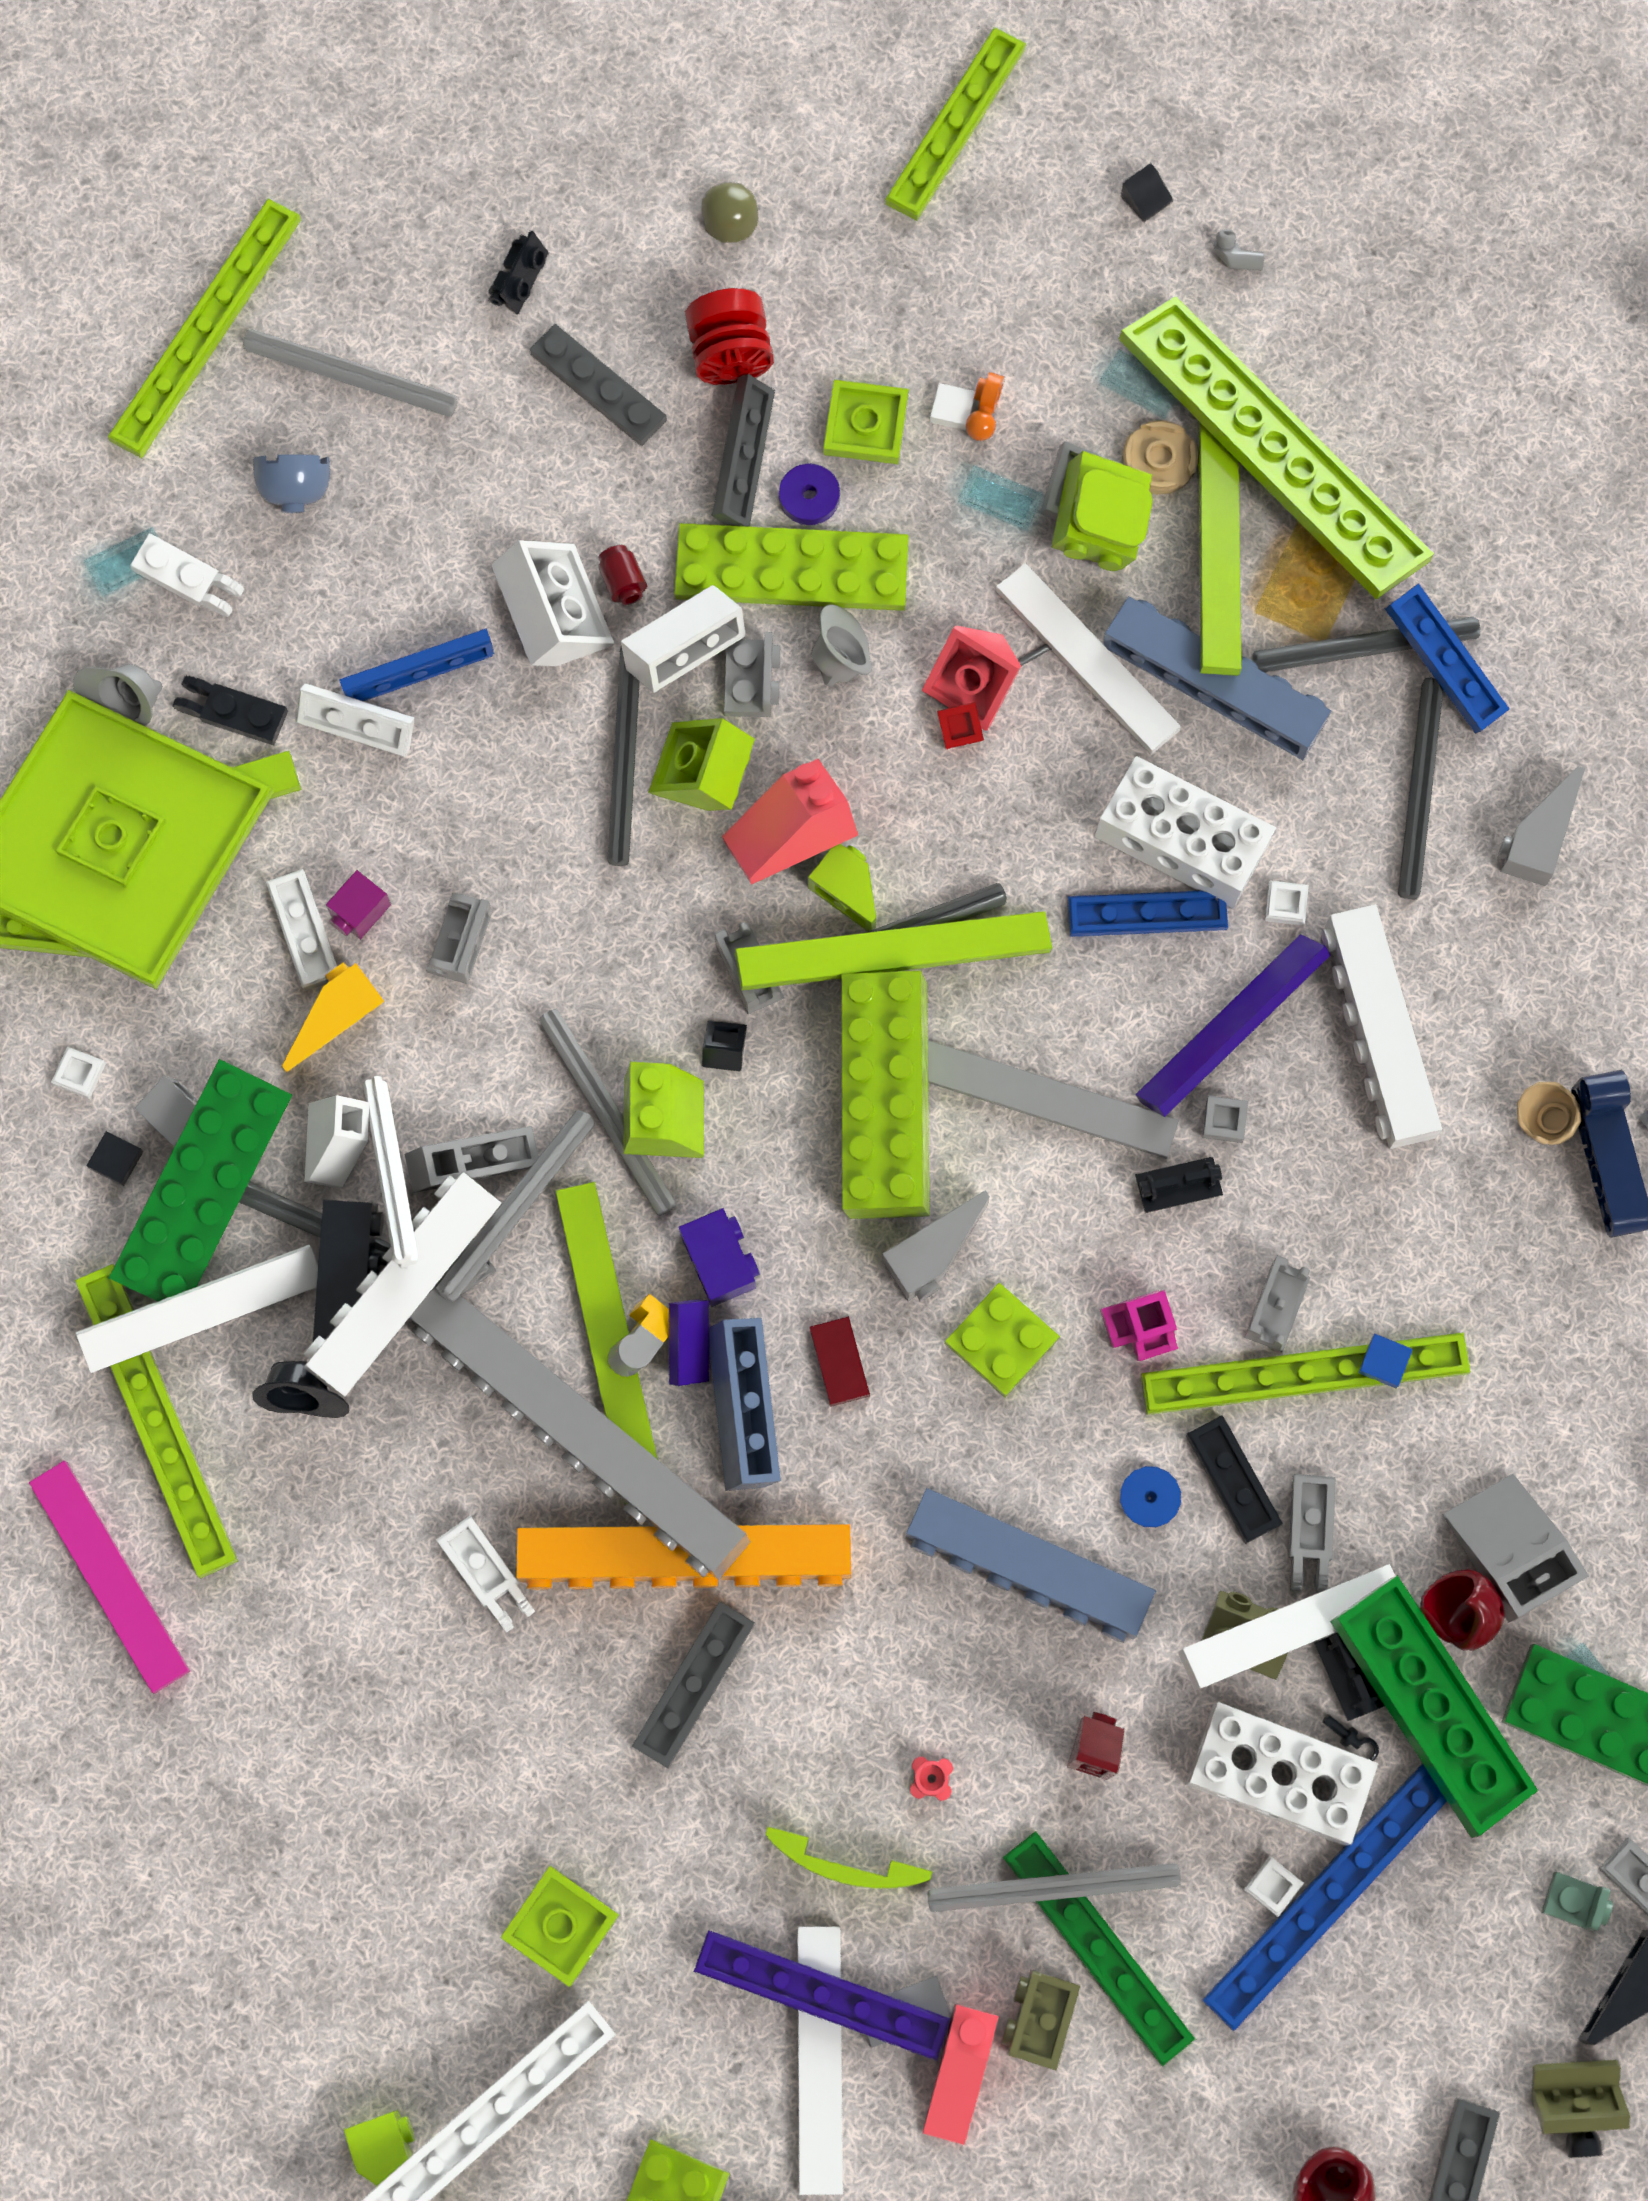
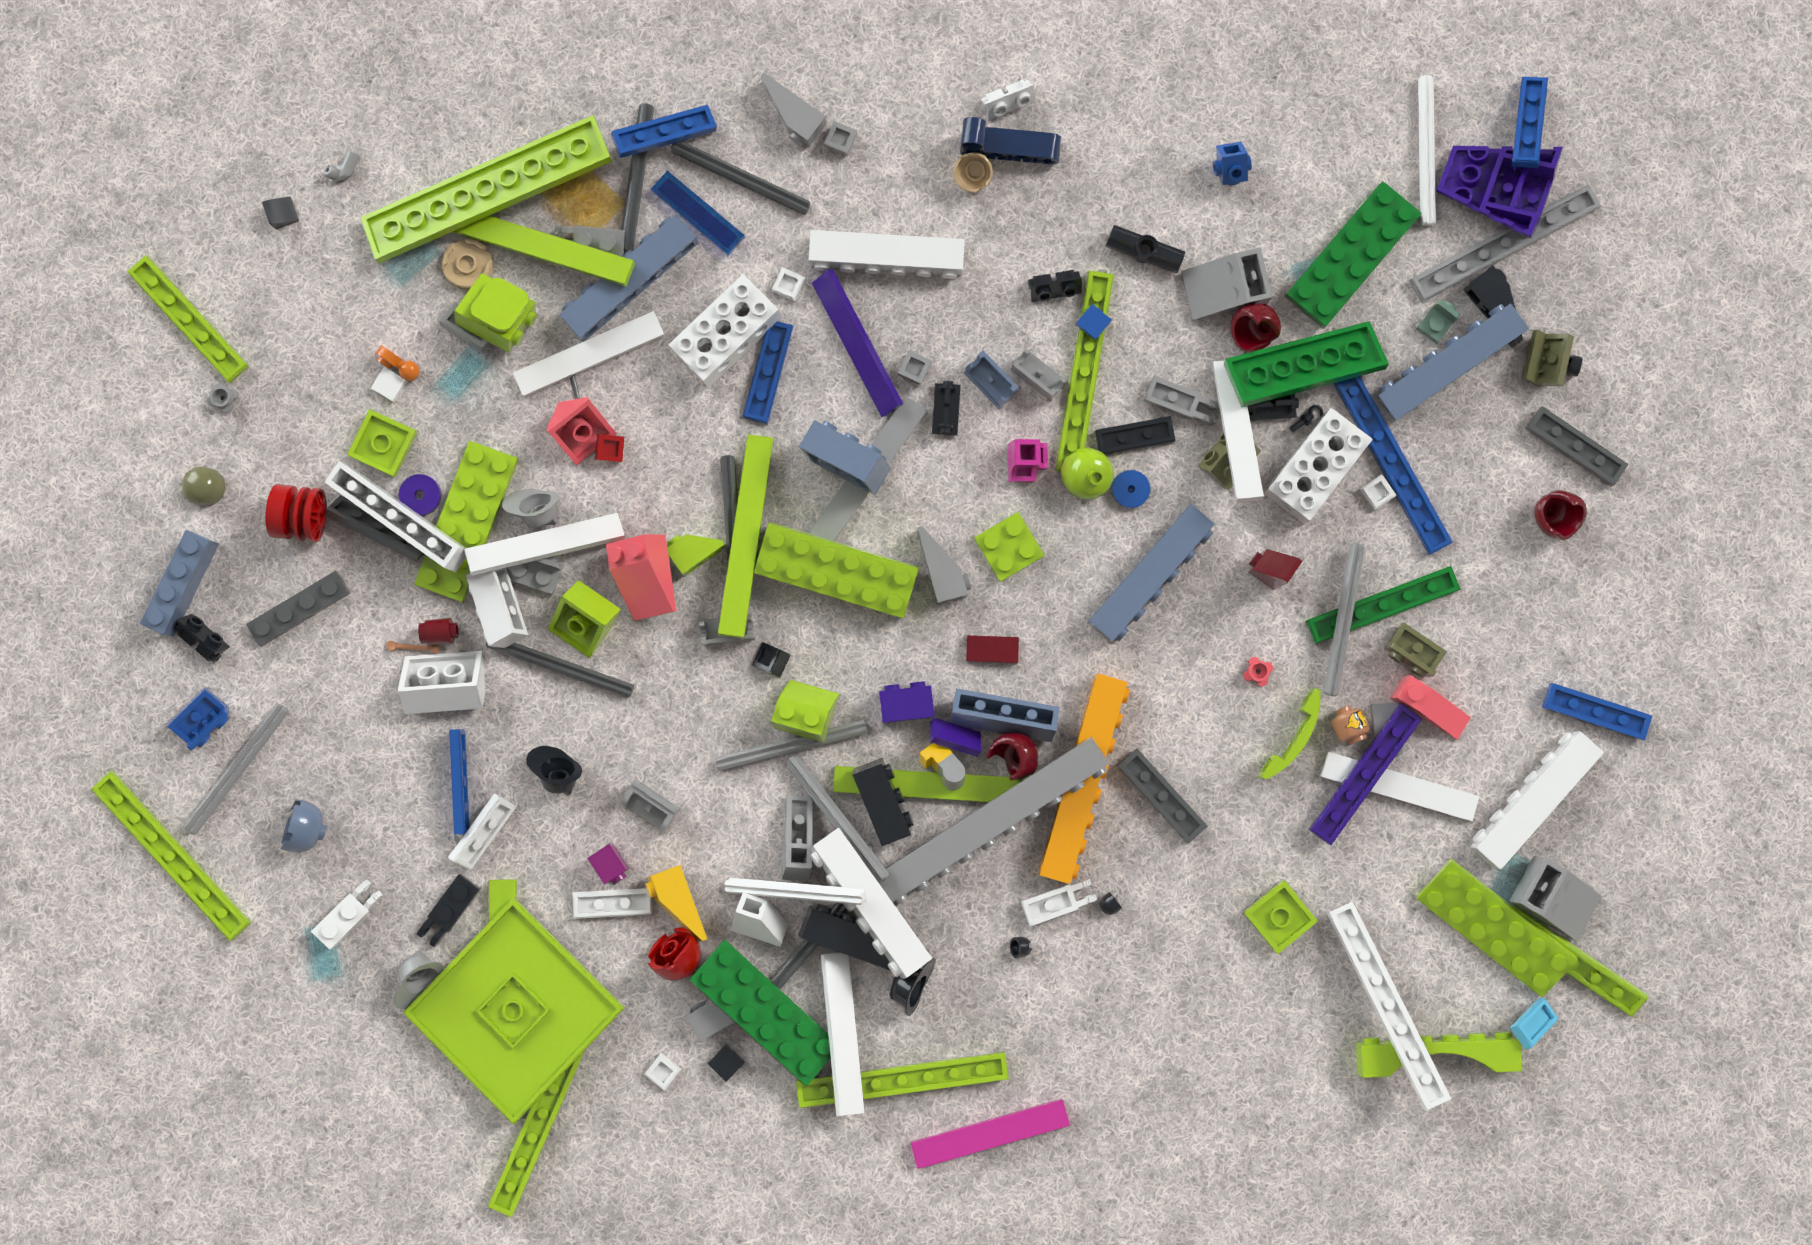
camera: 70 degrees left, 10 degrees up
none -> sand blue brick [140,530,219,637]
none -> blue bracket [167,687,229,751]
none -> light grey plate [208,383,238,413]
none -> white brick [325,461,467,573]
none -> nougat hinge [386,641,440,654]
none -> white tile [464,513,625,576]
none -> black piece [526,746,582,796]
none -> light grey hinge [555,225,625,257]
none -> red cylinder [648,927,701,981]
none -> clear blue tile [651,170,745,256]
none -> sand blue brick [799,420,891,495]
none -> light grey plate [824,121,858,156]
none -> black brick [852,758,914,846]
none -> sand blue hinge [964,351,1019,409]
none -> dark red piece [986,733,1039,781]
none -> black hinge [1010,936,1032,958]
none -> black hinge [1028,269,1082,302]
none -> lime cylinder [1061,447,1114,499]
none -> black hinge [1100,892,1122,915]
none -> black piece [1105,225,1186,274]
none -> nougat head [1331,705,1370,746]
none -> sand blue brick [1377,304,1529,422]

